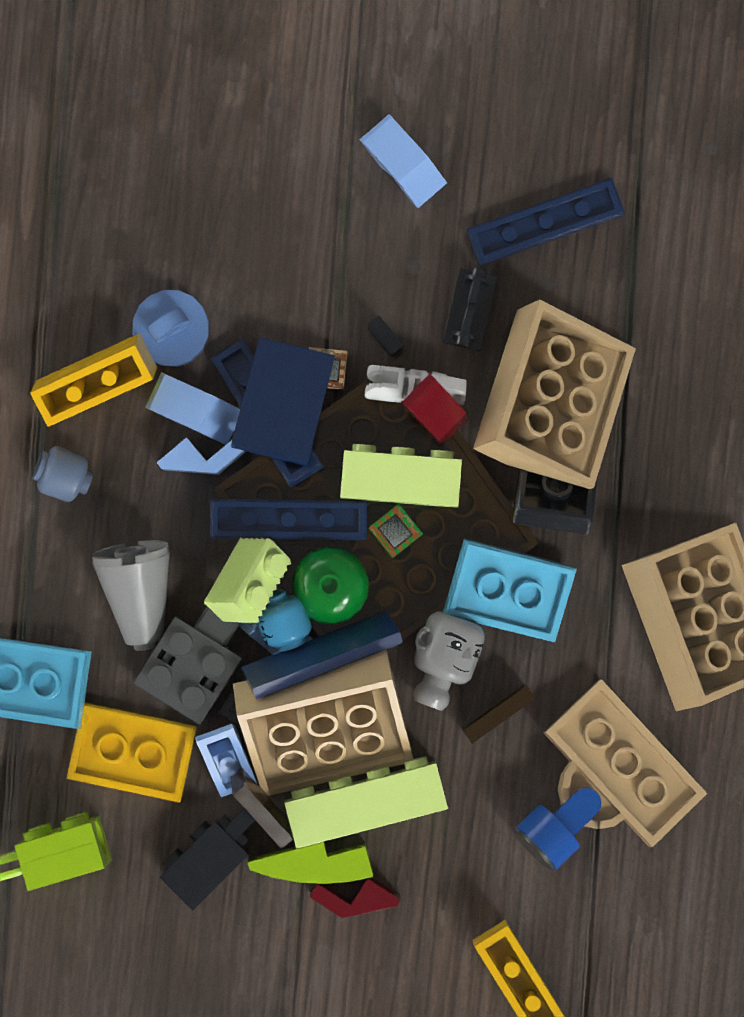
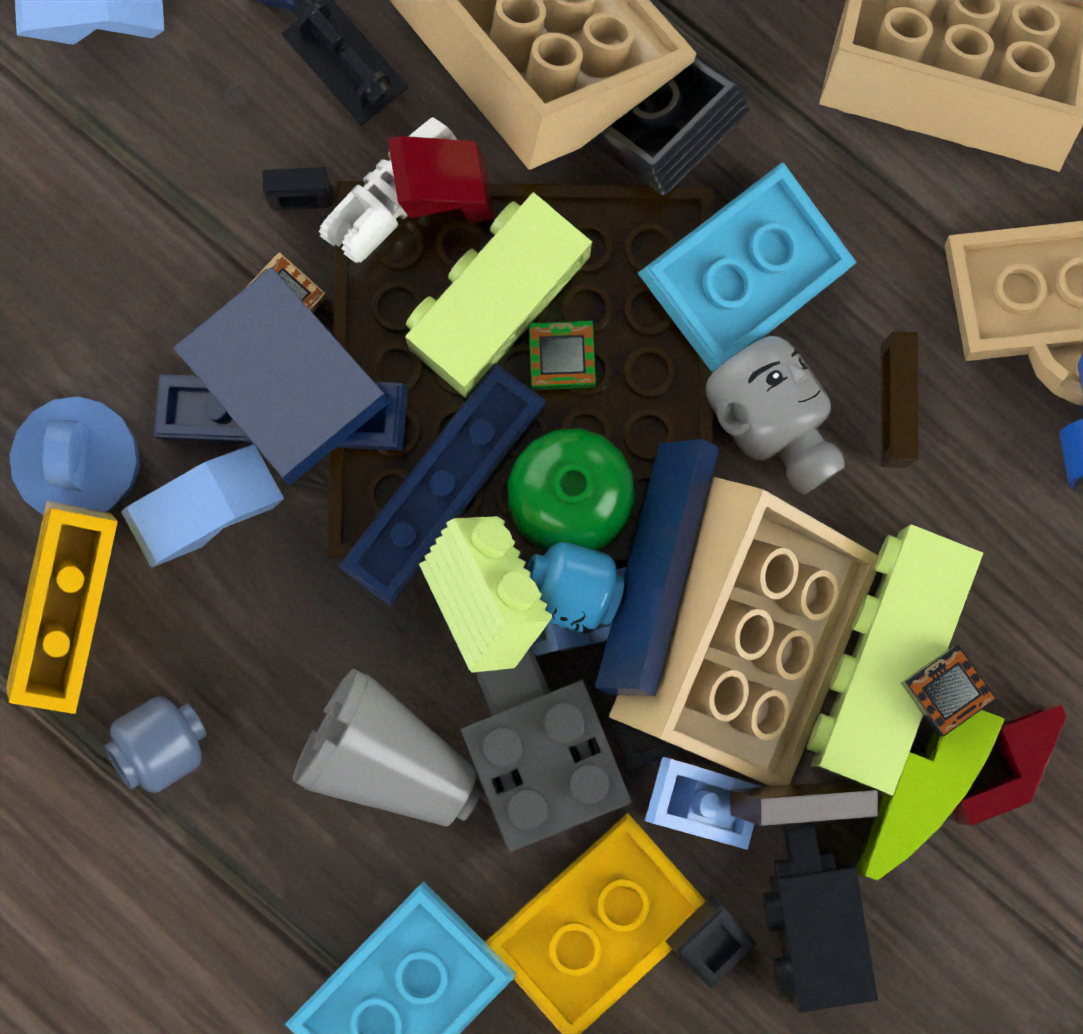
camera: 60 degrees left, 5 degrees down
light blue slope [157,438,247,475] -> none
none -> black tile [665,895,757,989]
none -> tile [901,645,997,737]

